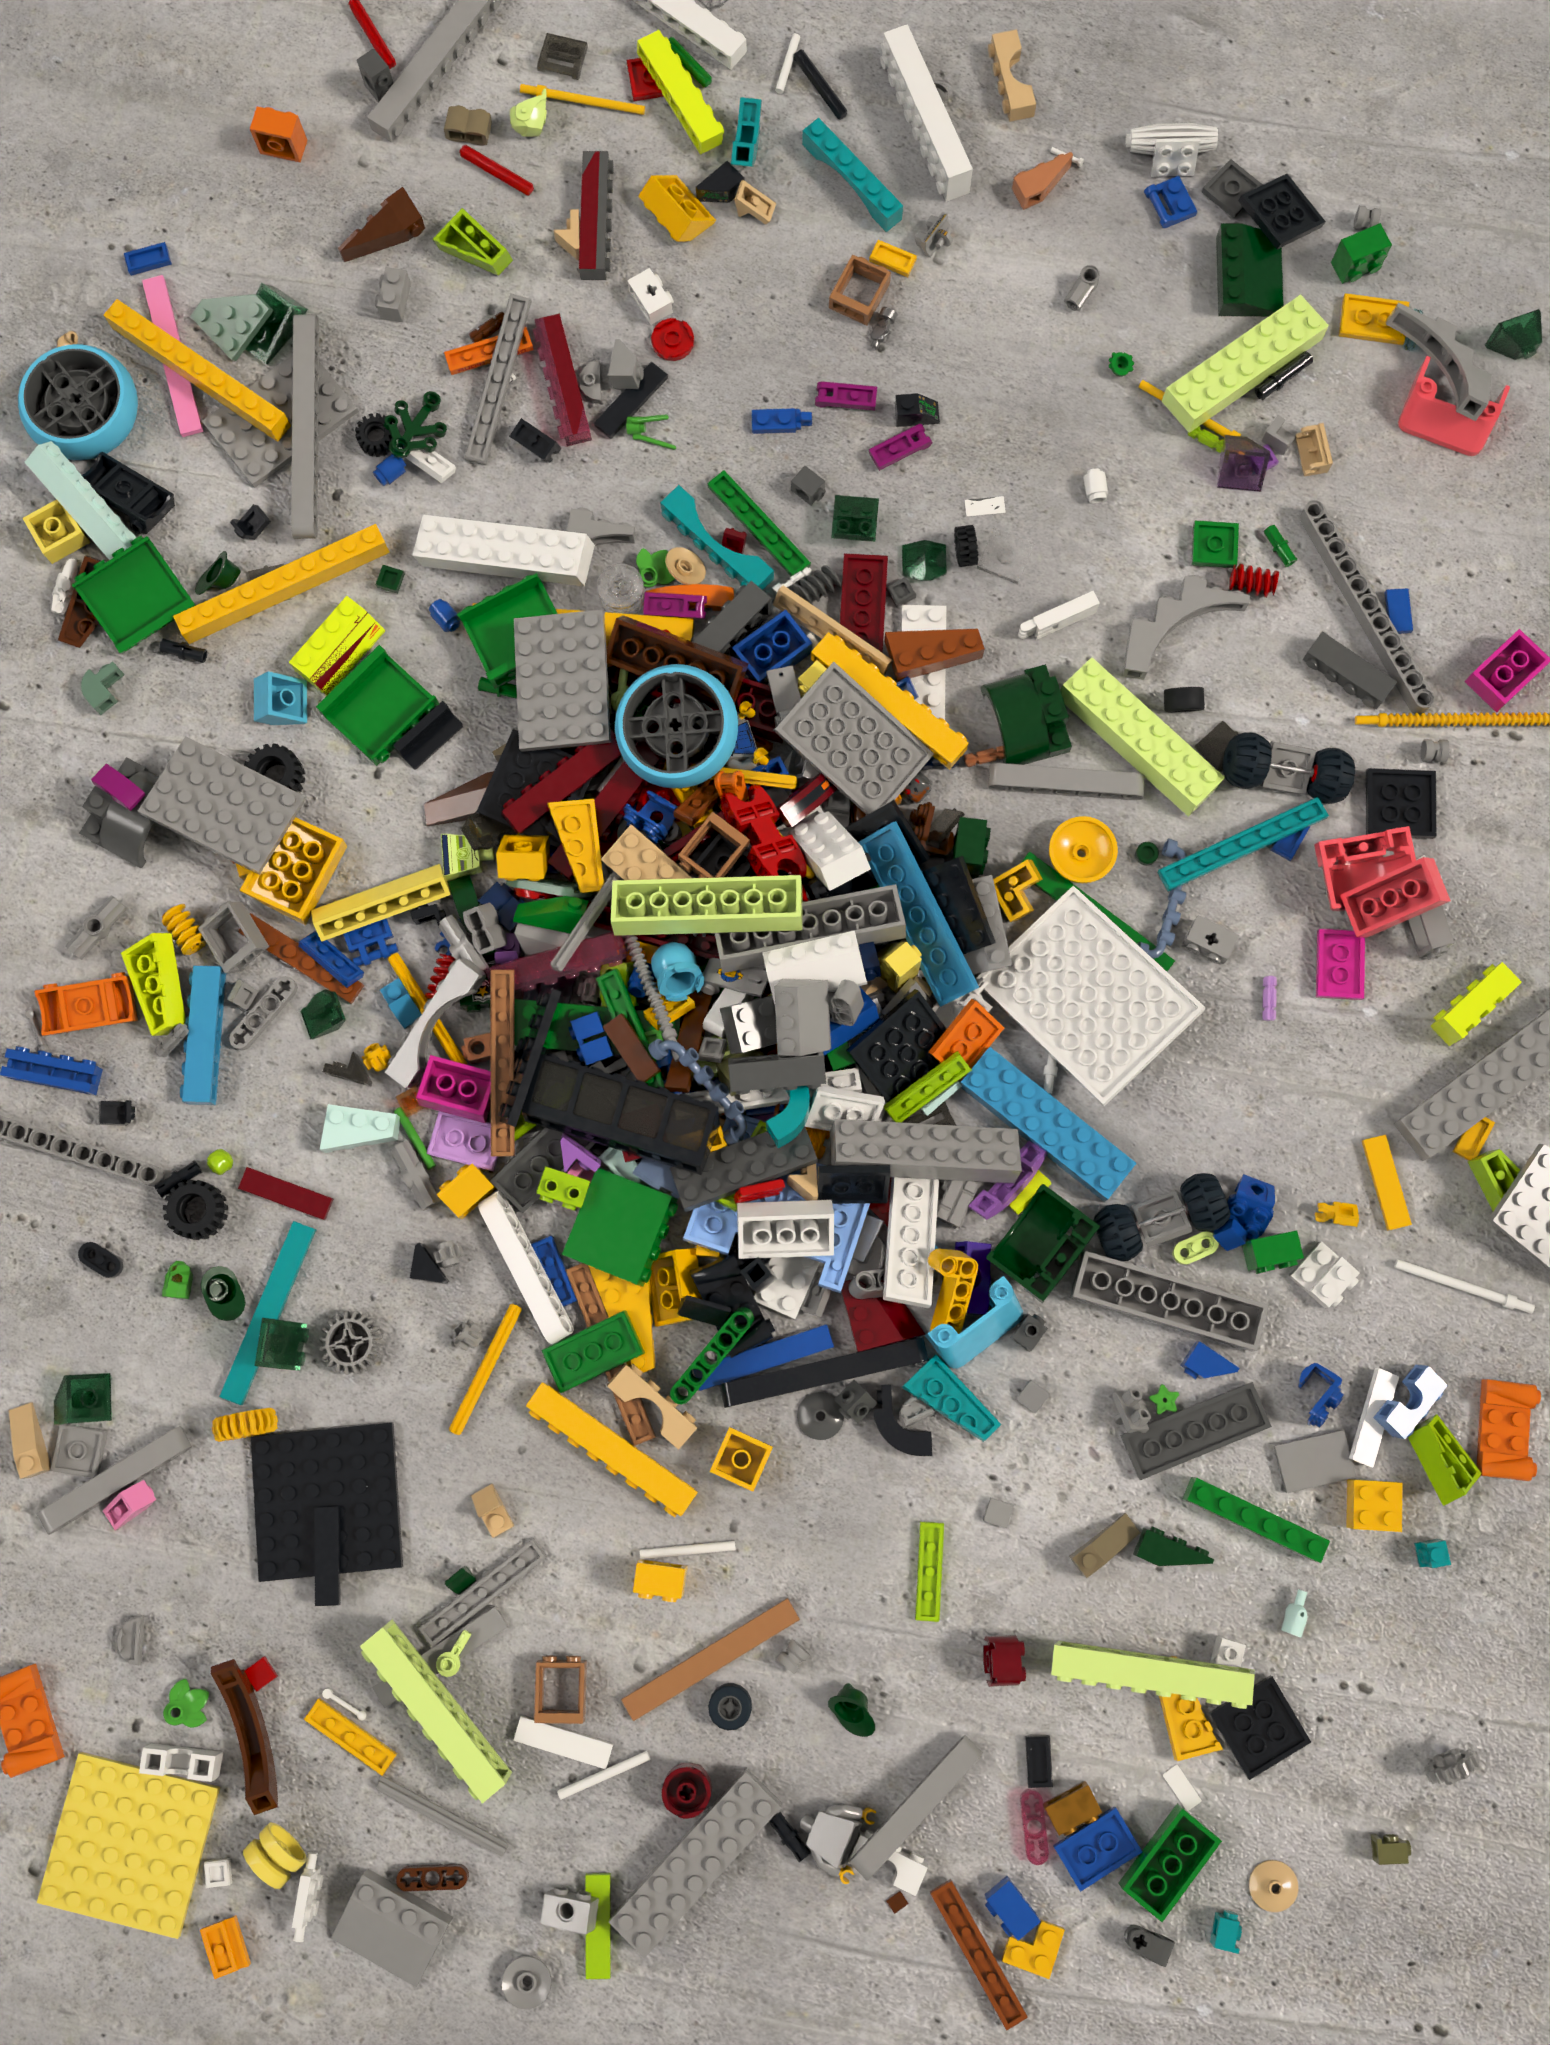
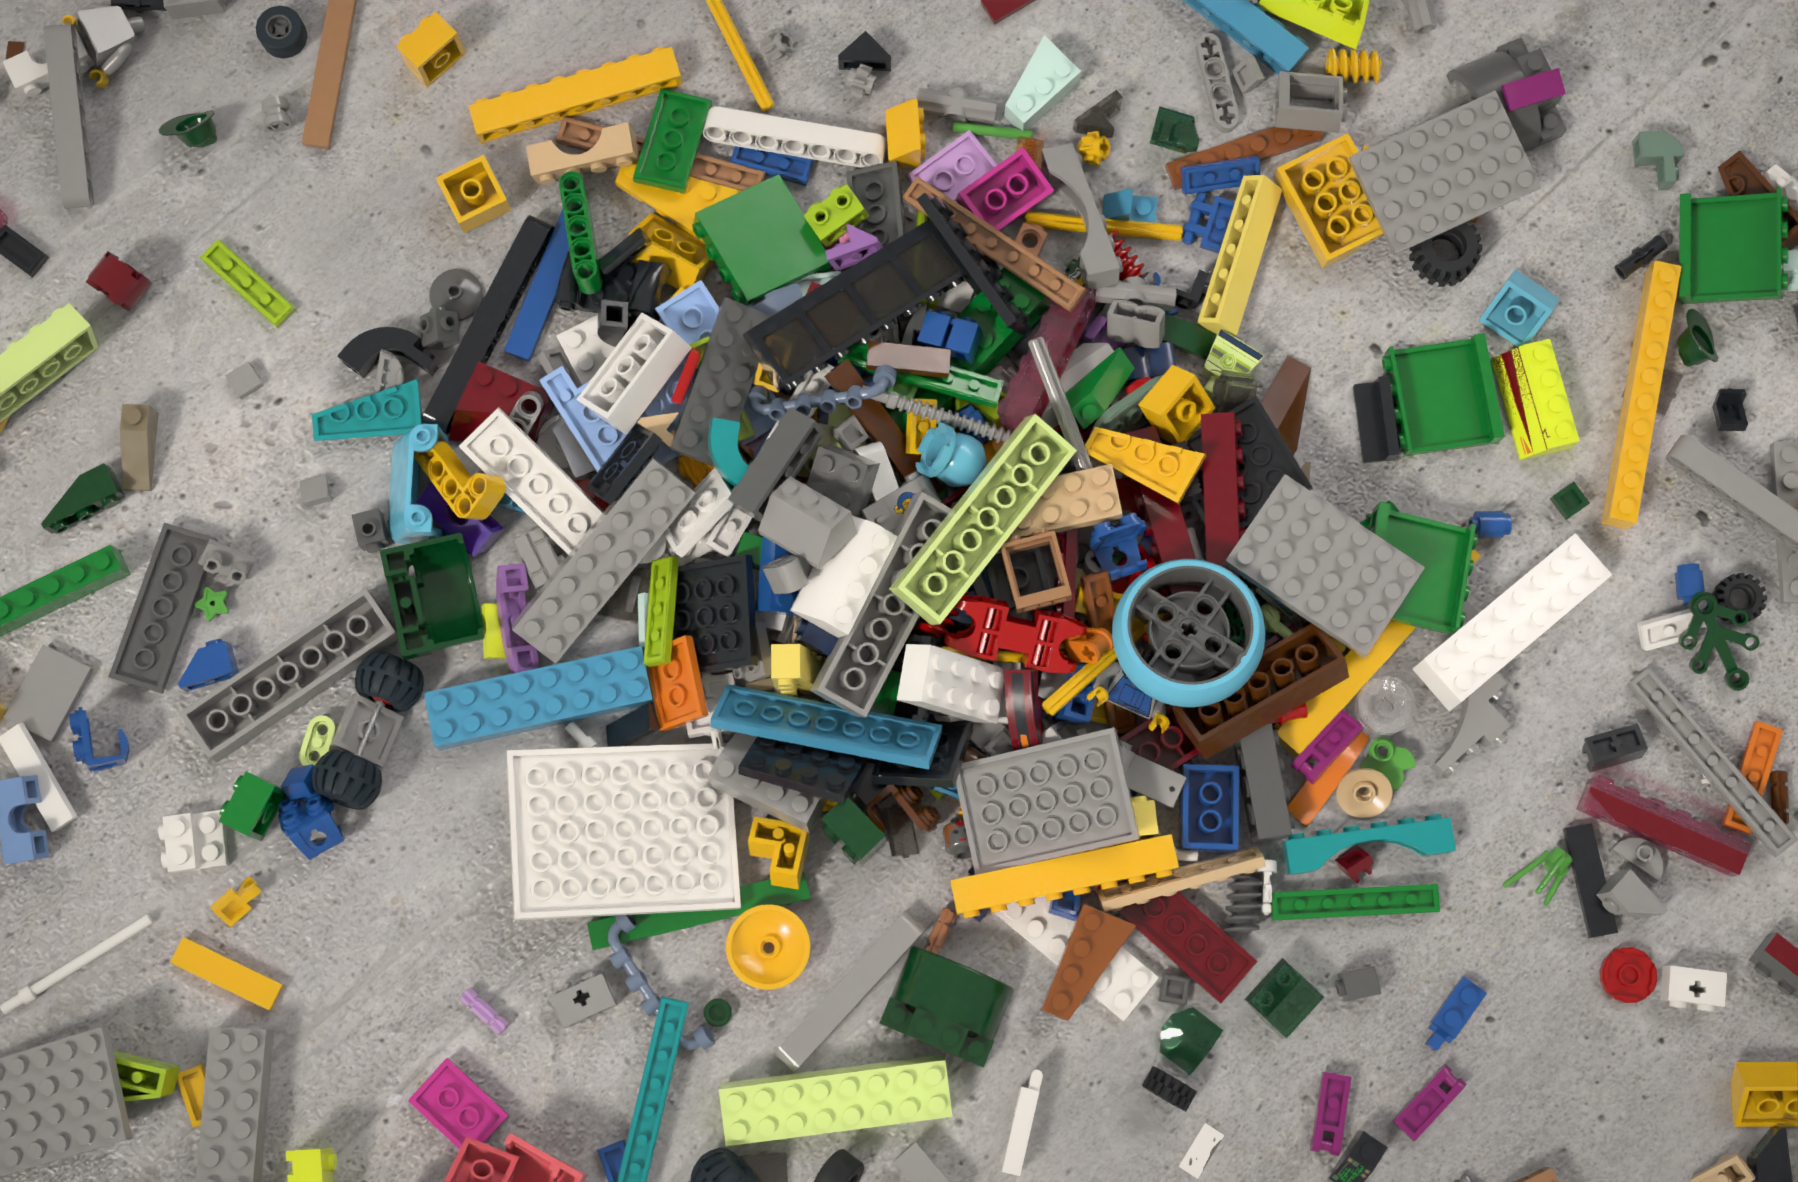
camera: 125 degrees right, 0 degrees up
white bar [640,1541,736,1559] -> none
none -> black slope [606,703,661,747]

